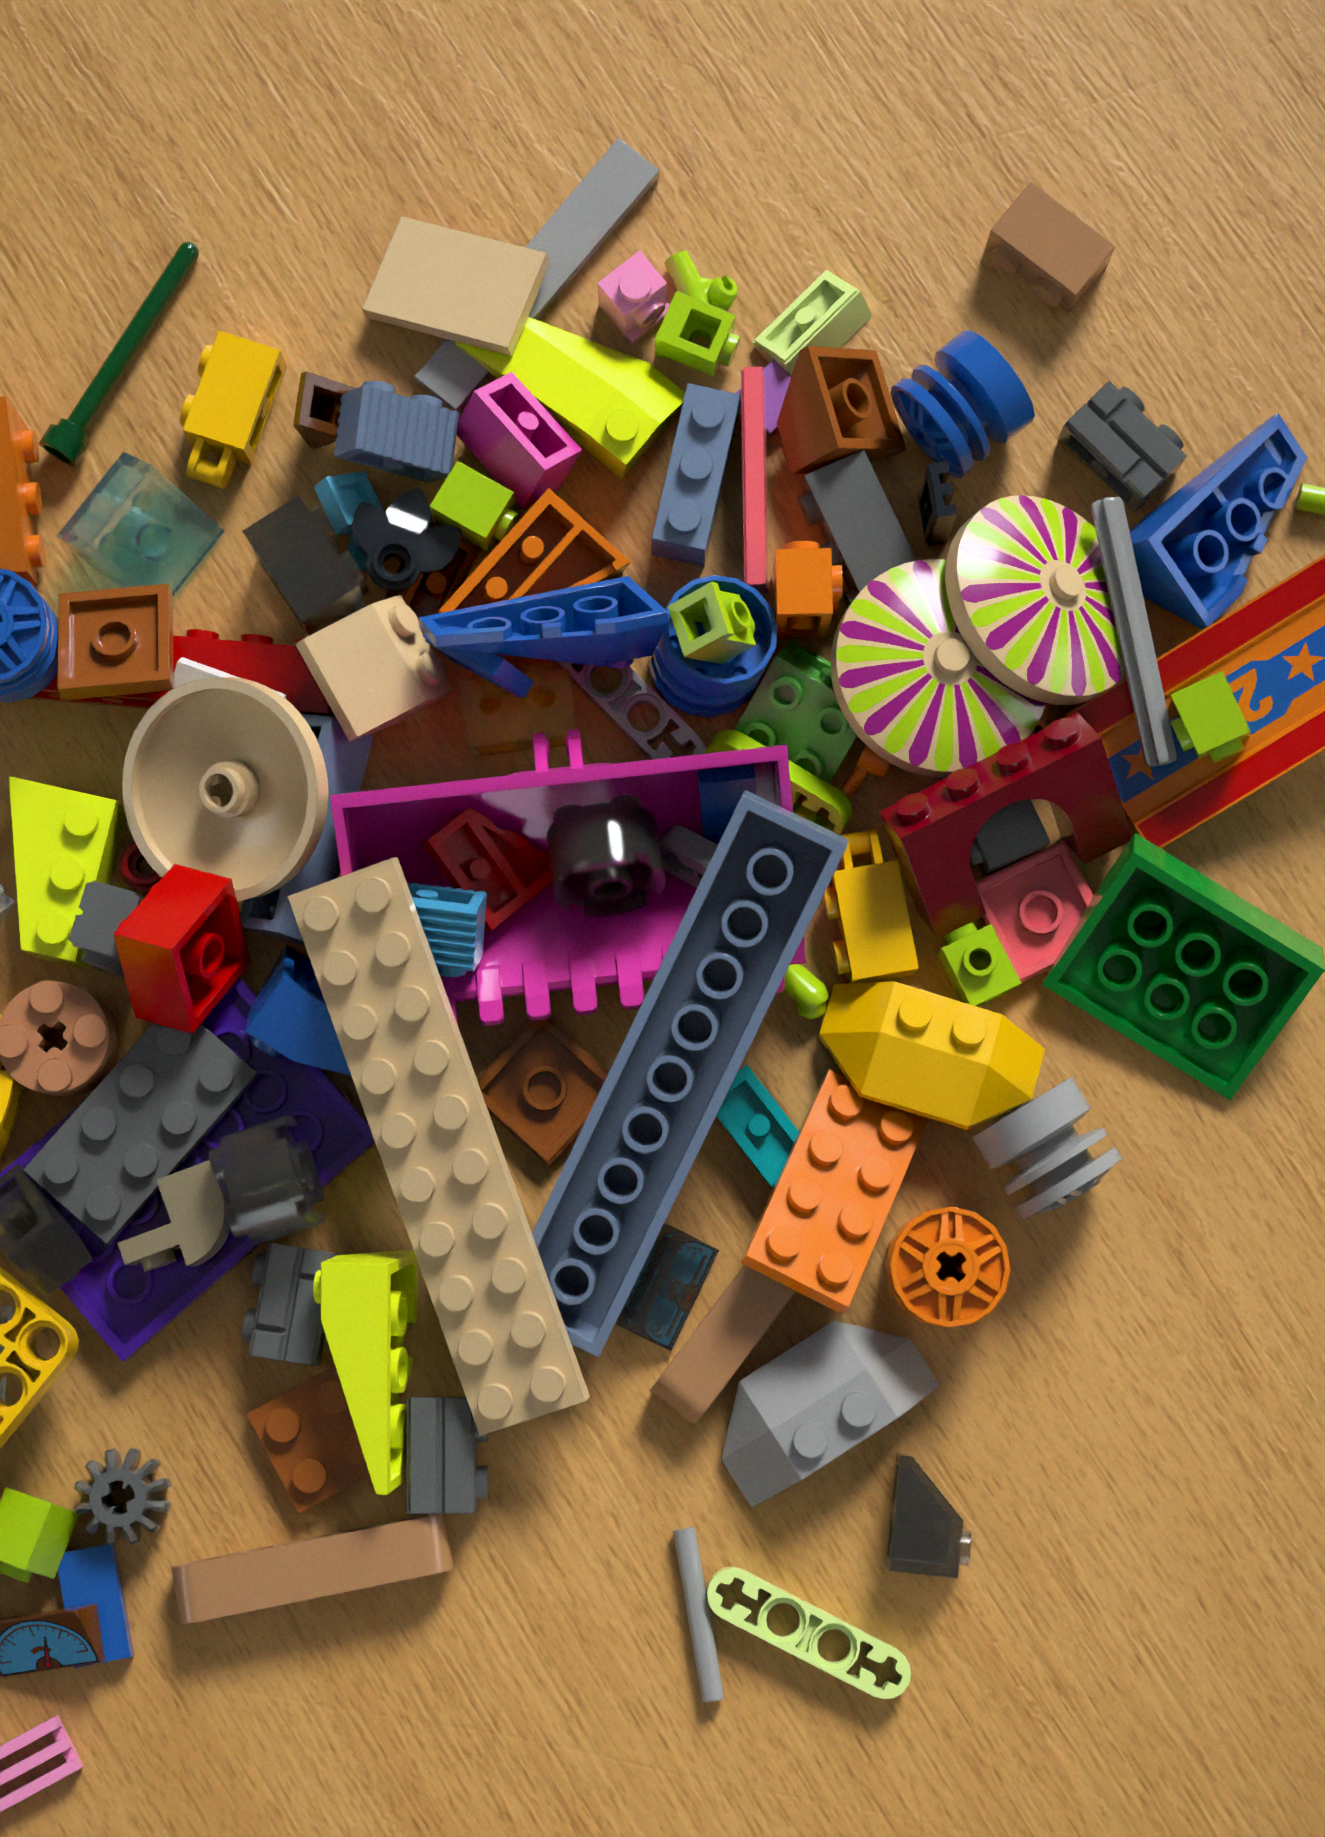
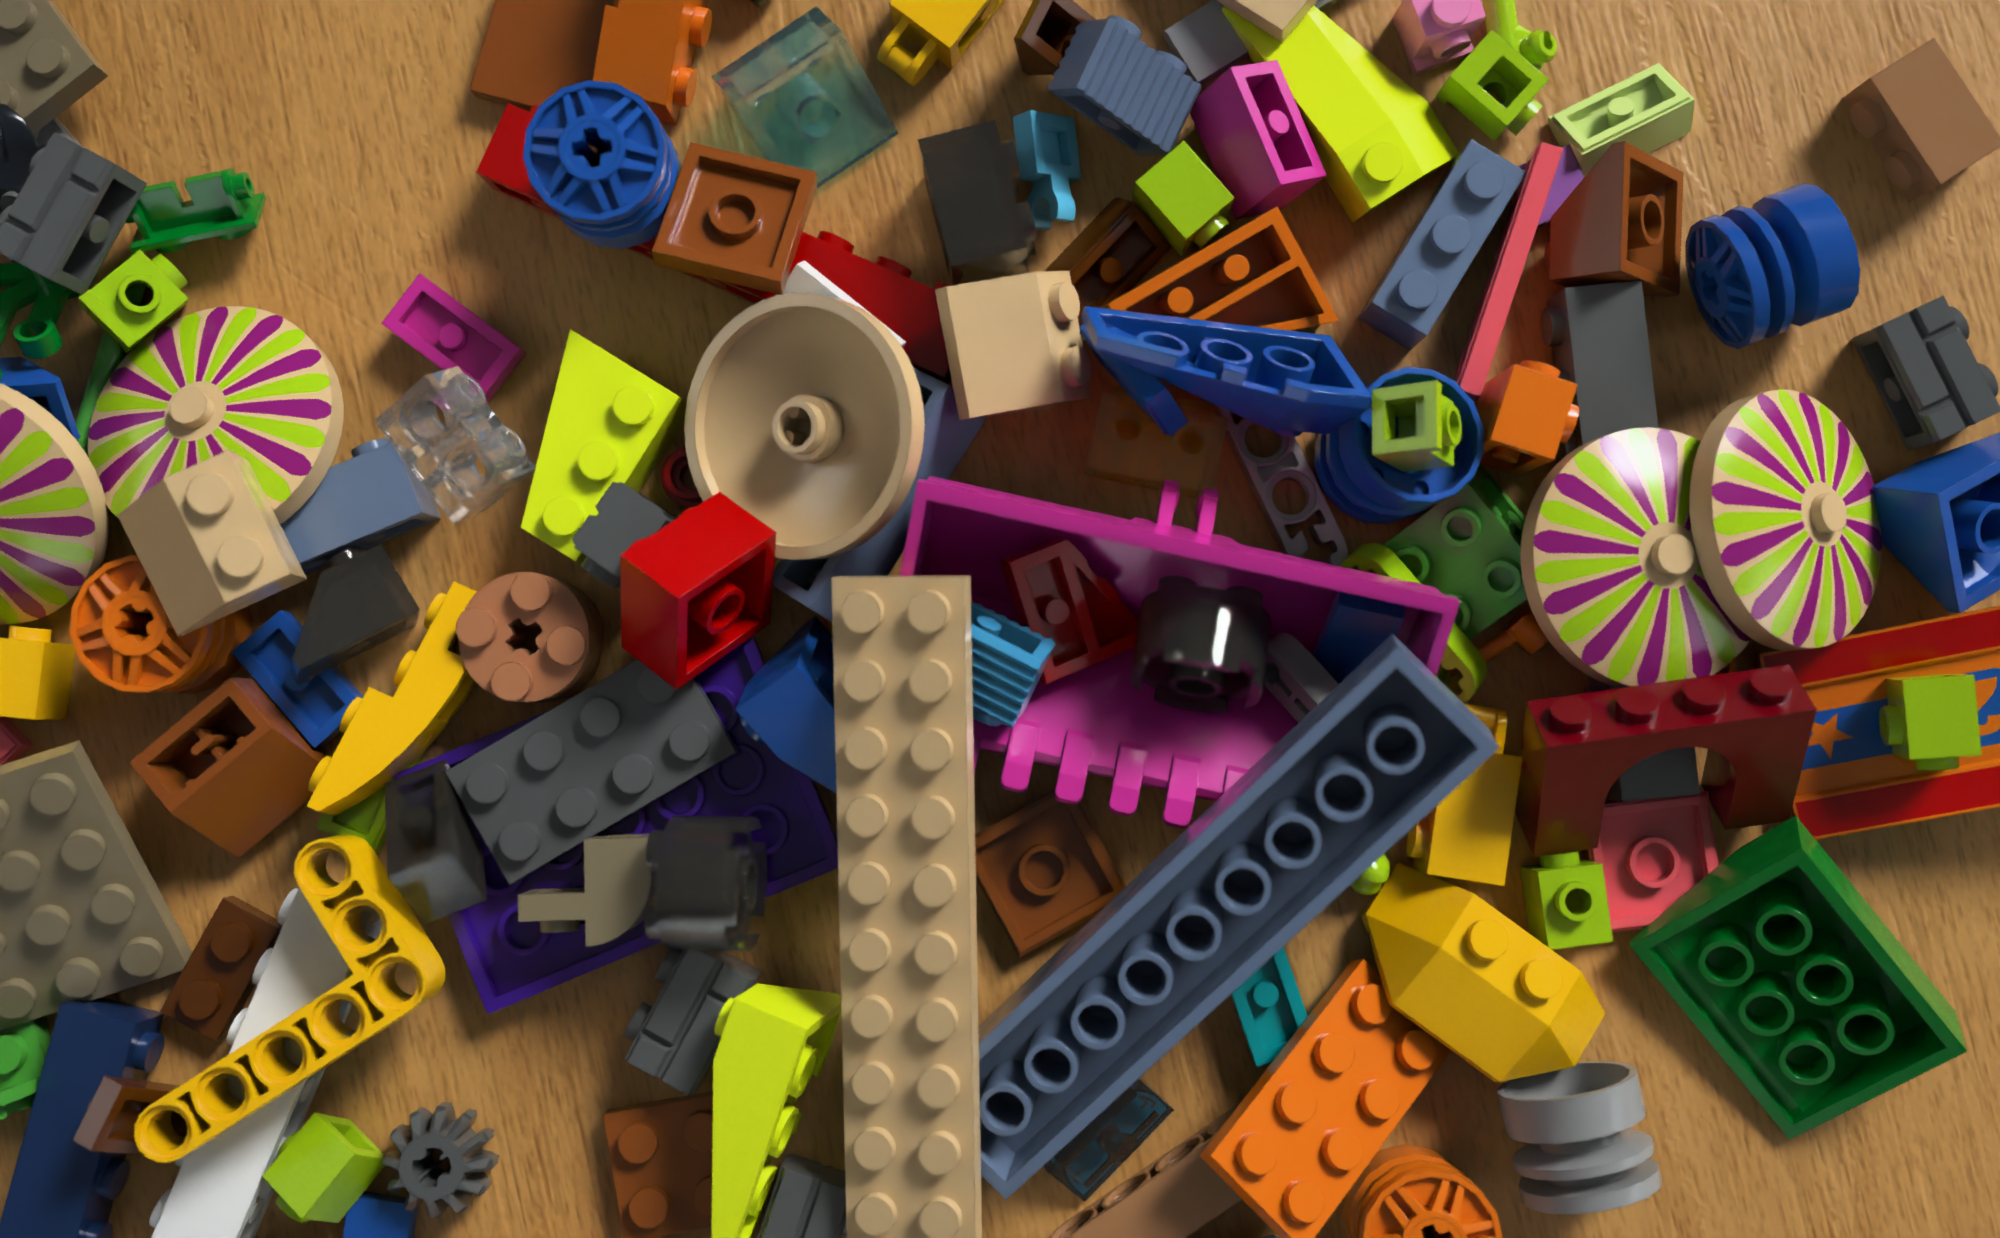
camera: 20 degrees right, 5 degrees up
black plate [352,488,462,592] -> none
black tile [917,461,957,546] -> none
light grey axle [1091,497,1177,767] -> none

